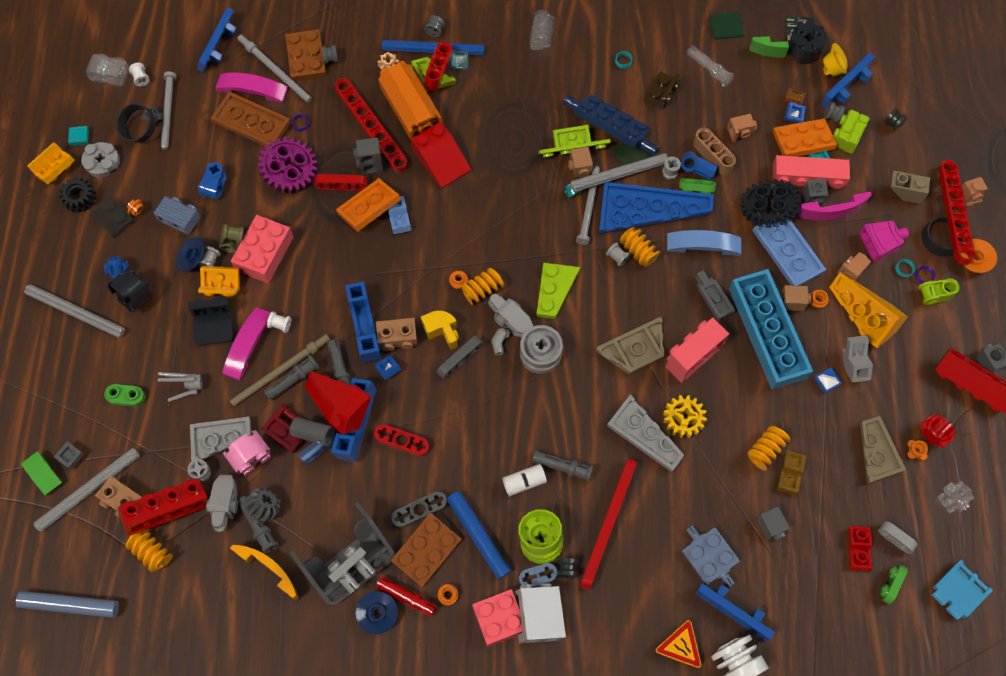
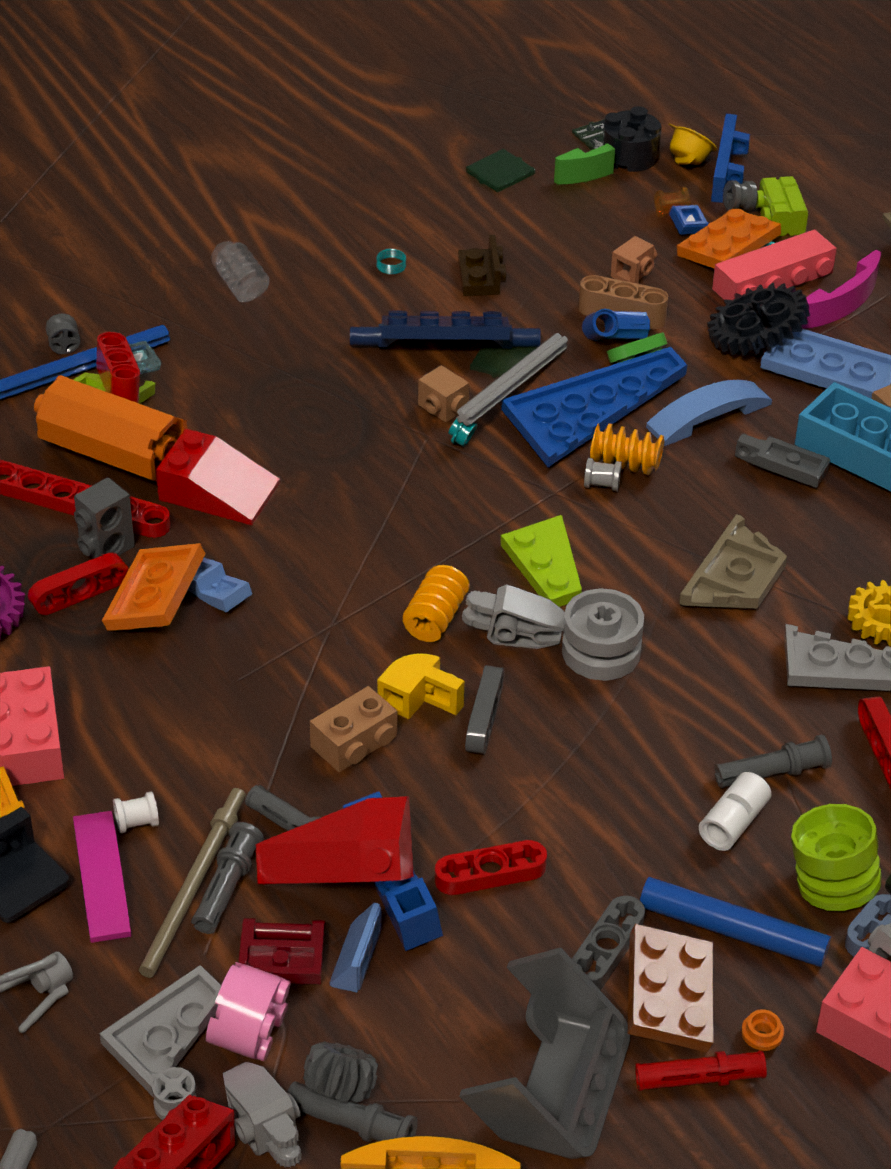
camera: 35 degrees left, 25 degrees down
dark grey pin [290,417,335,446] -> none
light grey plate [327,545,376,594] -> none
blue arch [345,281,381,363] -> none
dark blue dish [356,591,398,634] -> none
blue tile [374,355,401,380] -> none
light nougat gear [378,52,399,70] -> none
orange plate [449,271,468,289] -> none
light grey arm [492,328,510,356] -> none
lime bracket [538,125,611,158] -> none
light grey bar [576,165,600,245] -> none
light grey bush [662,157,681,180] -> none
coral brick [666,318,729,383] -> none
clear pin [687,45,734,87] -> none
dark grey brick [802,179,828,206] -> none
pearl dark grey wheel [884,108,907,131] -> none

